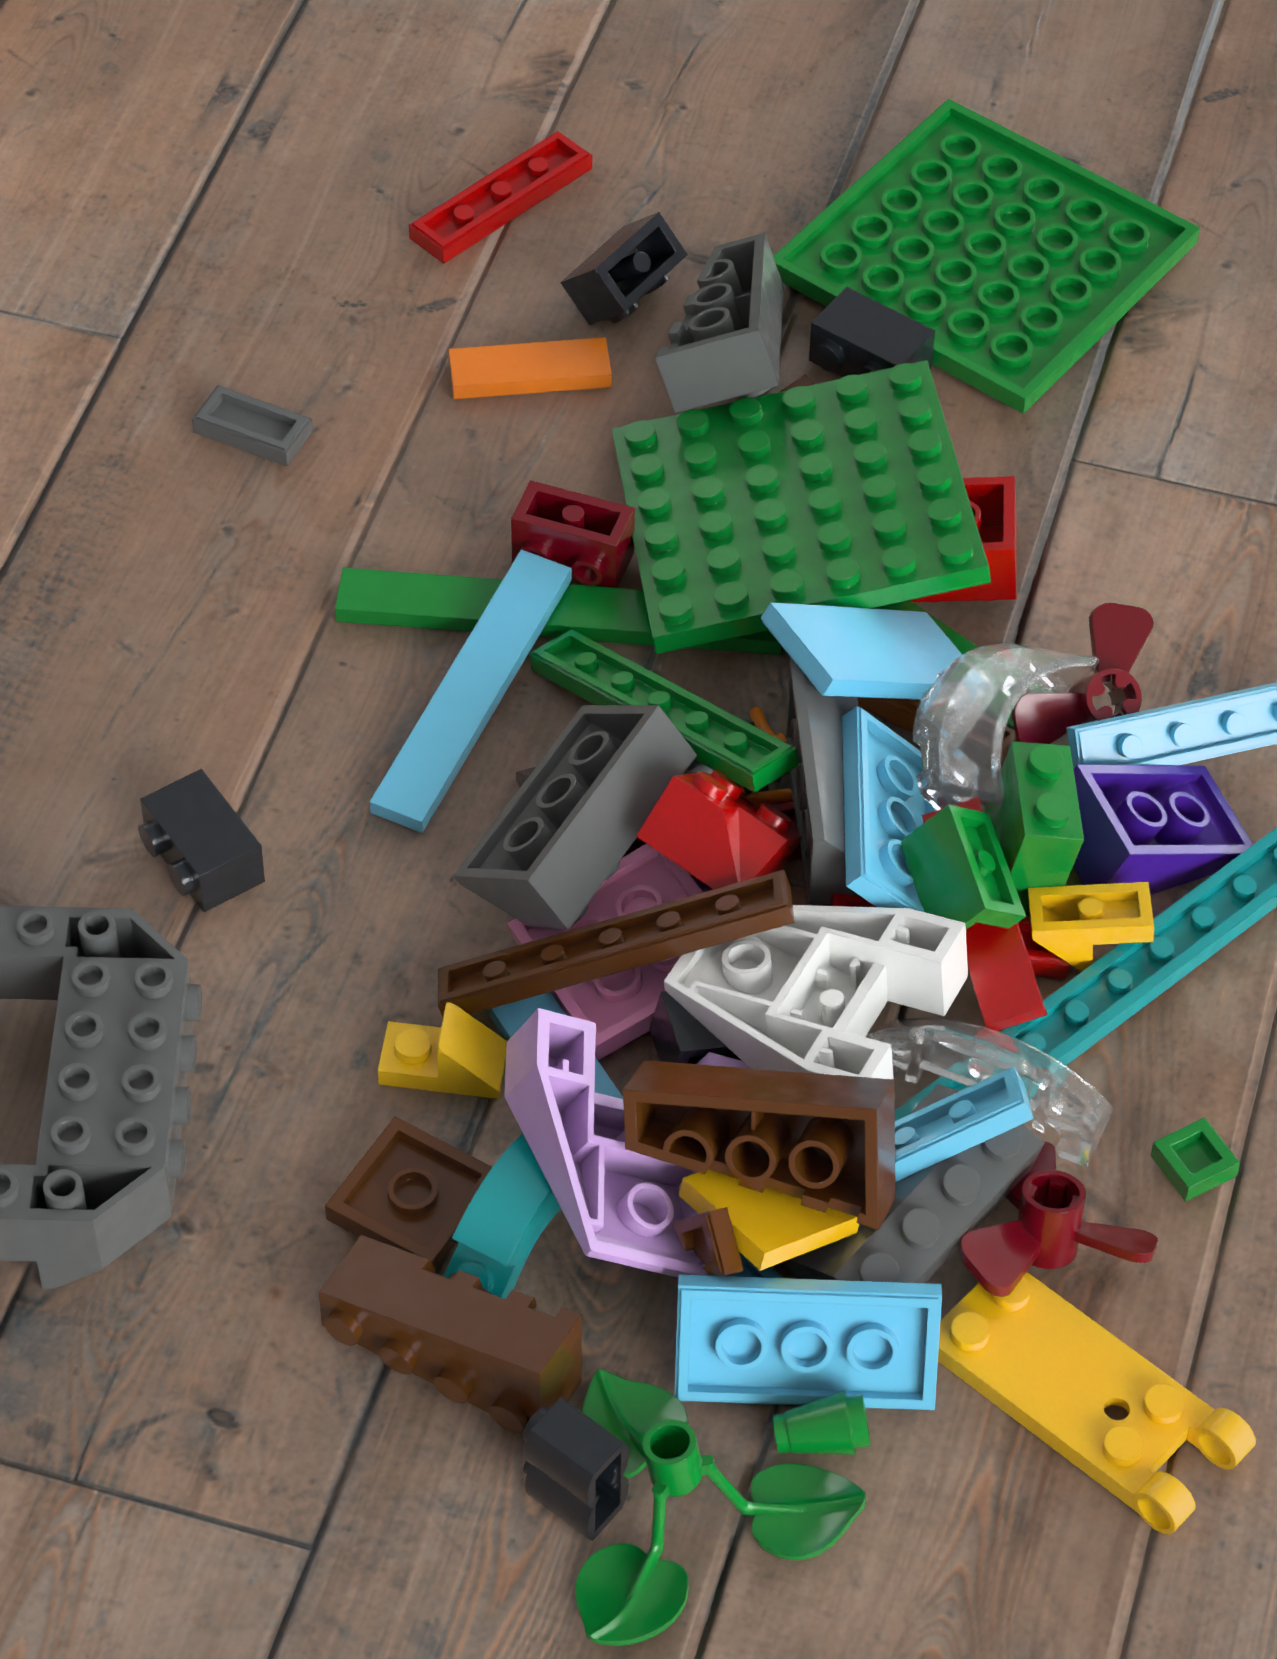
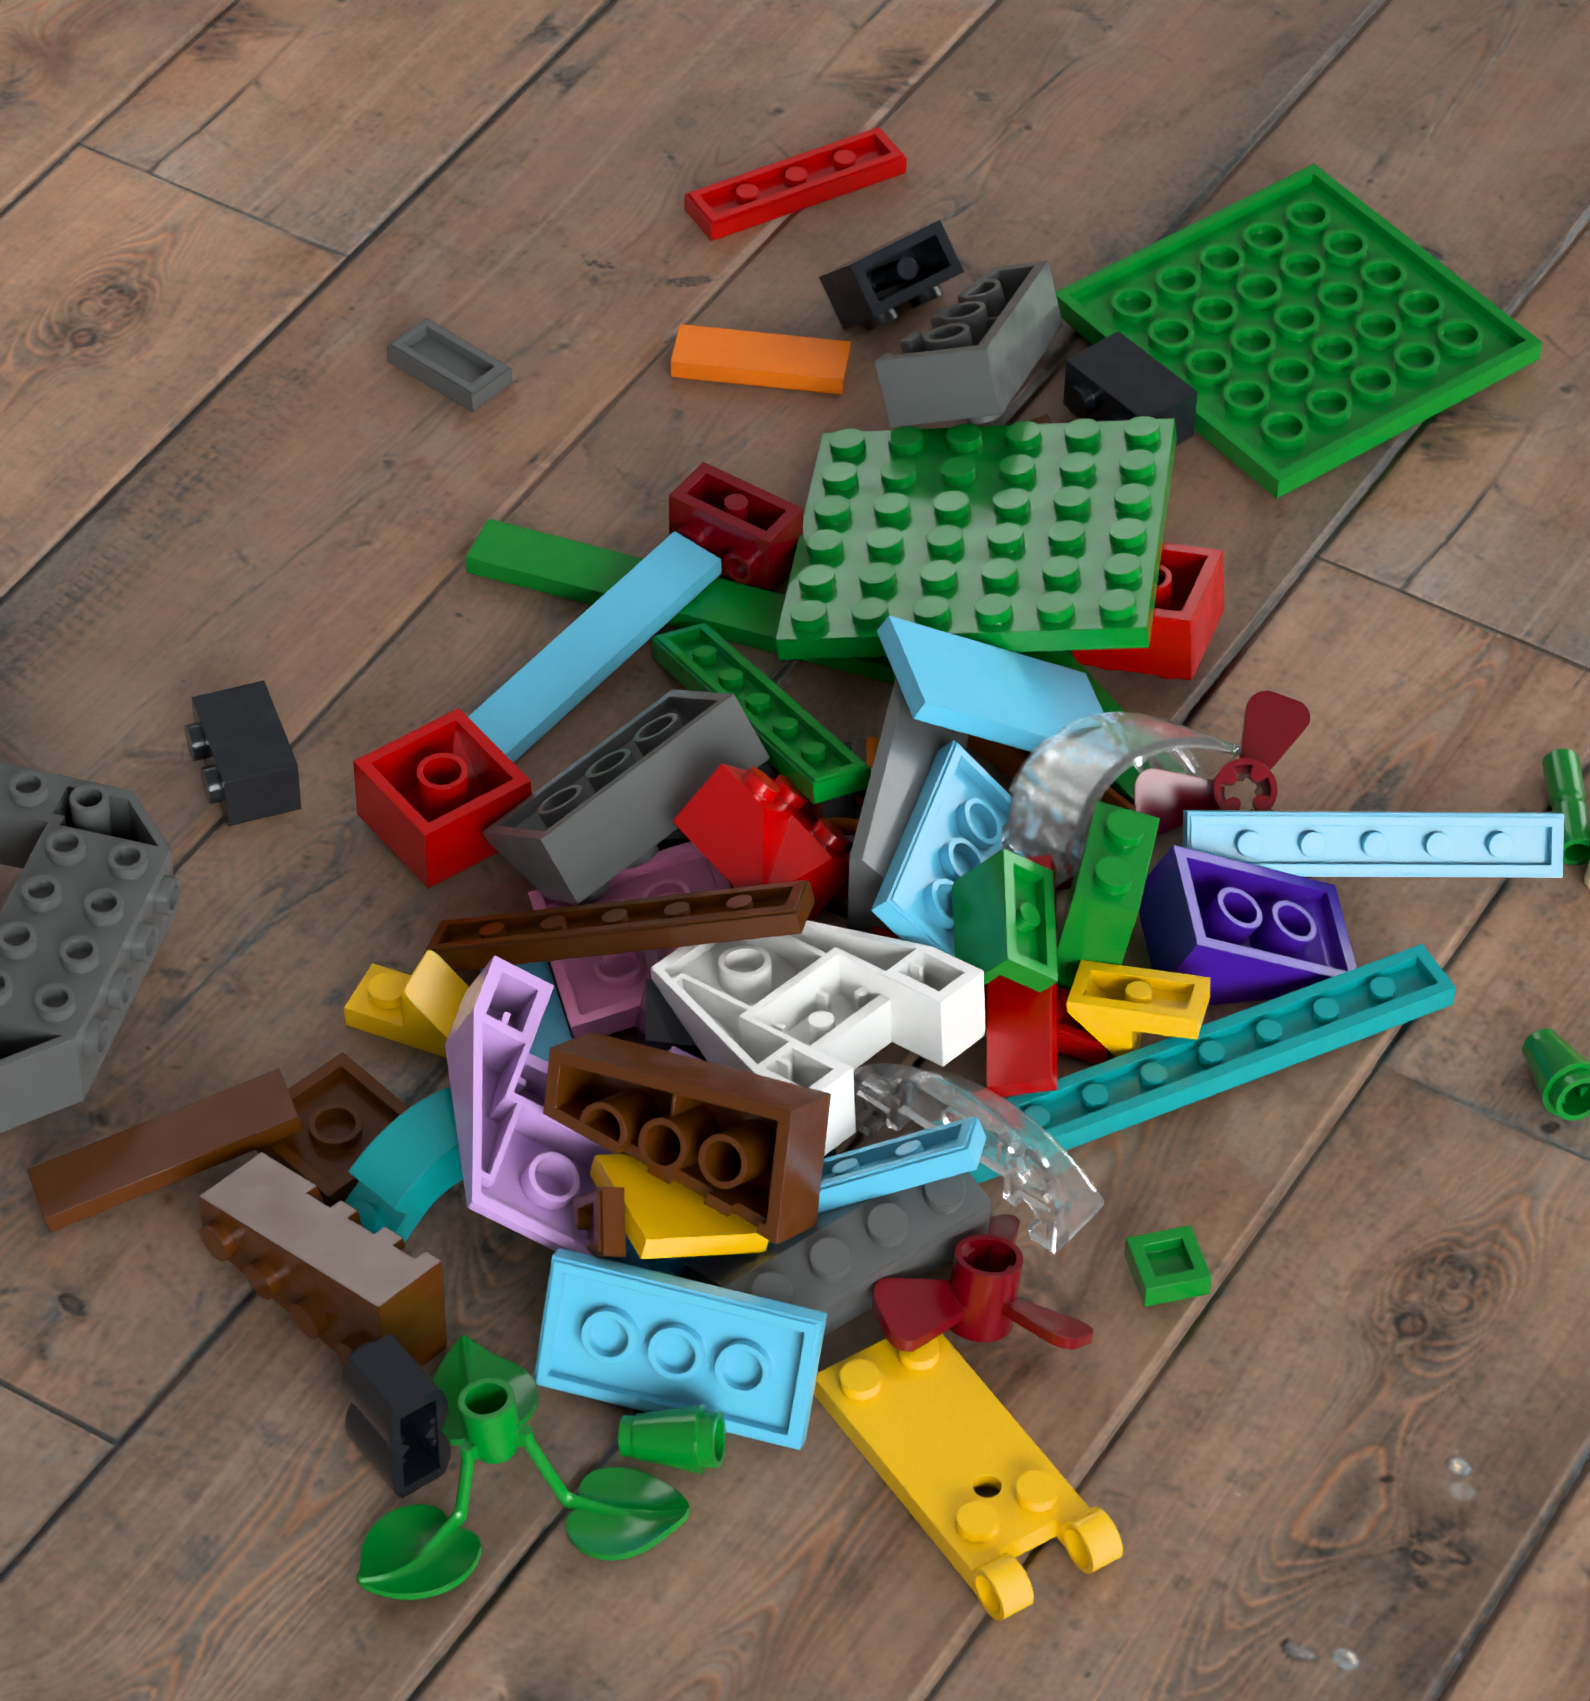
camera: 15 degrees right, 5 degrees down
none -> reddish brown tile [27,1068,304,1232]
none -> red slope [353,708,532,888]

